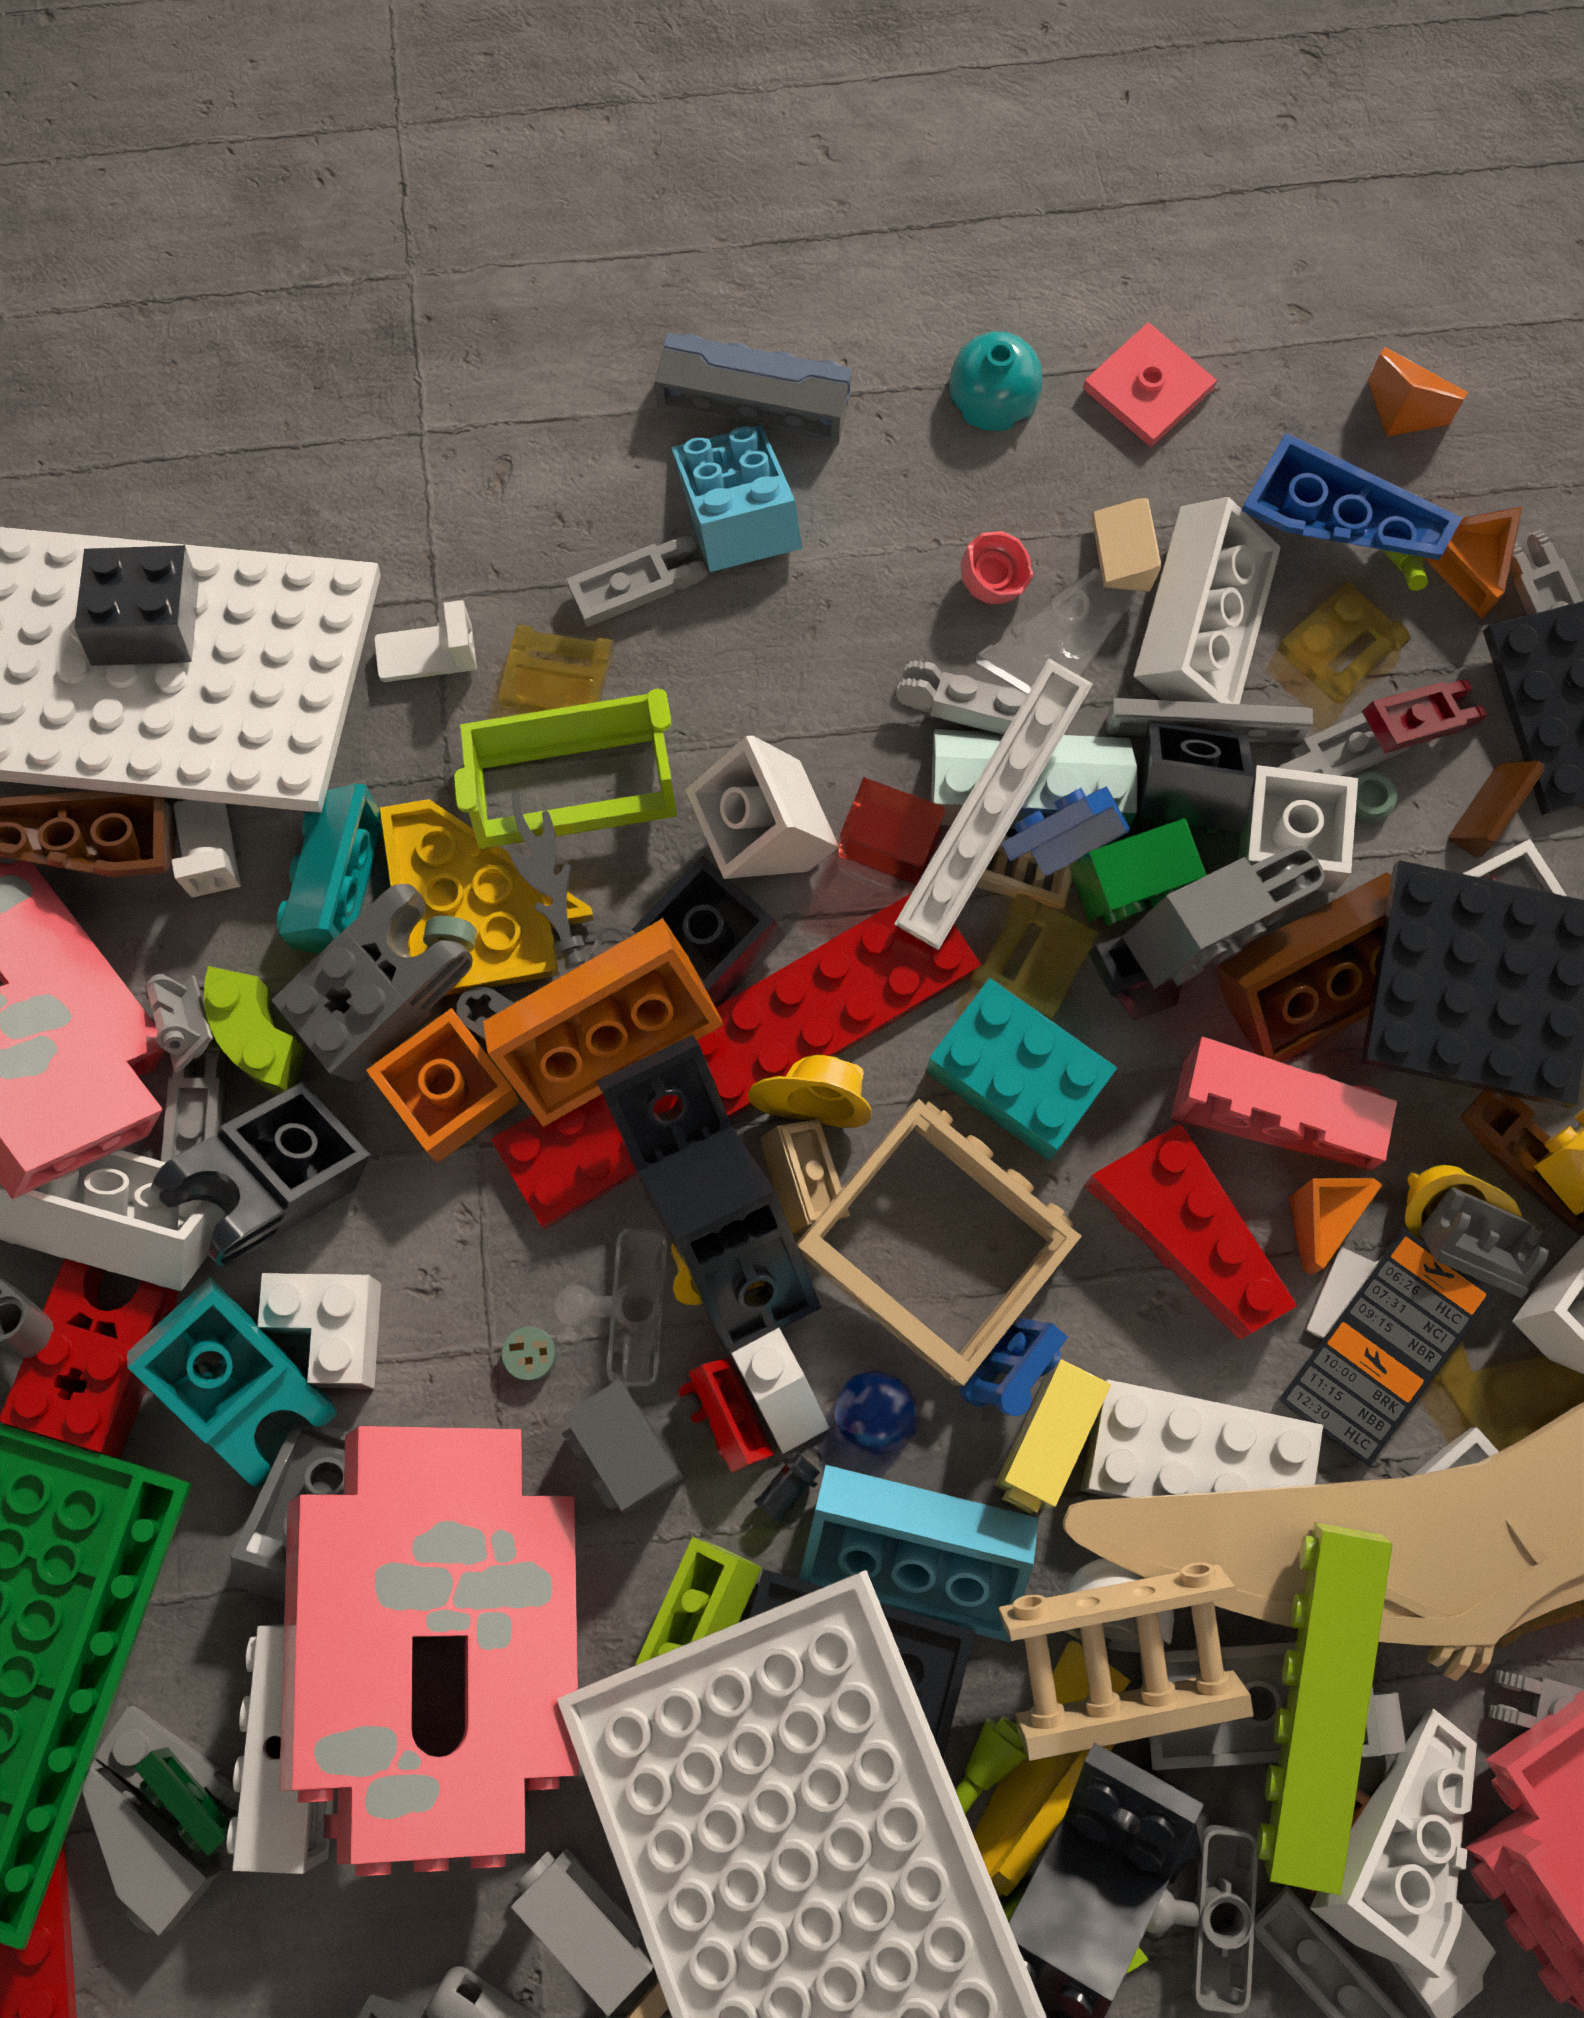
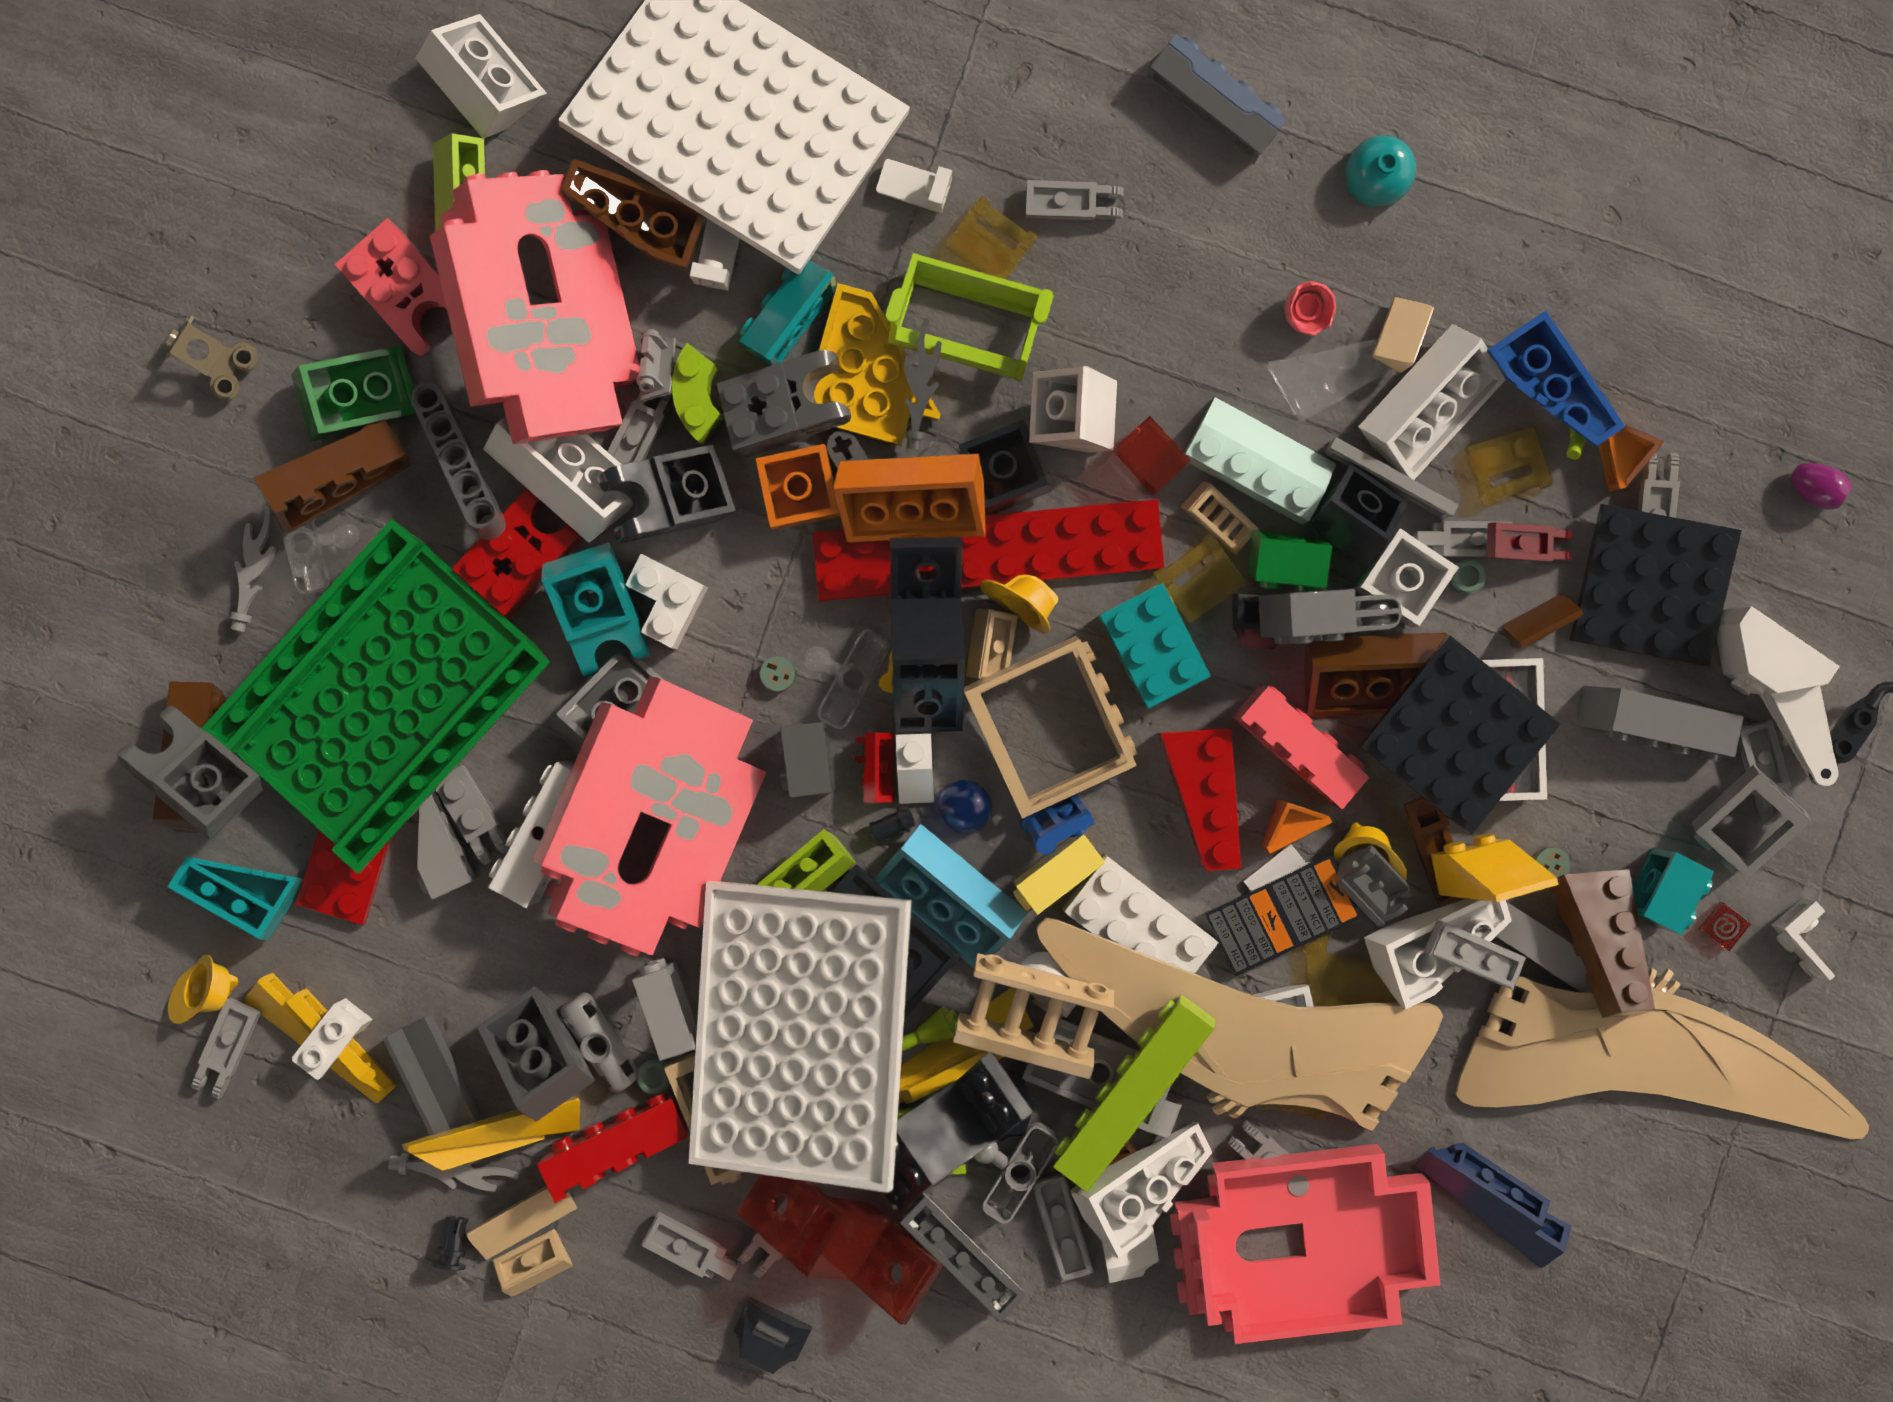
camera: 30 degrees right, 15 degrees up
black brick [74,545,199,666] -> none
dark green plate [134,1747,231,1856] -> none
sand green tile [423,916,477,952] -> none
medium azure slope [671,425,802,572] -> none
white tile [894,659,1093,950] -> none
light grey hinge [895,660,1028,735] -> none
blue bracket [1001,786,1129,876] -> none
coral plate [1083,322,1217,447] -> none
orange slope [1368,347,1468,437] -> none

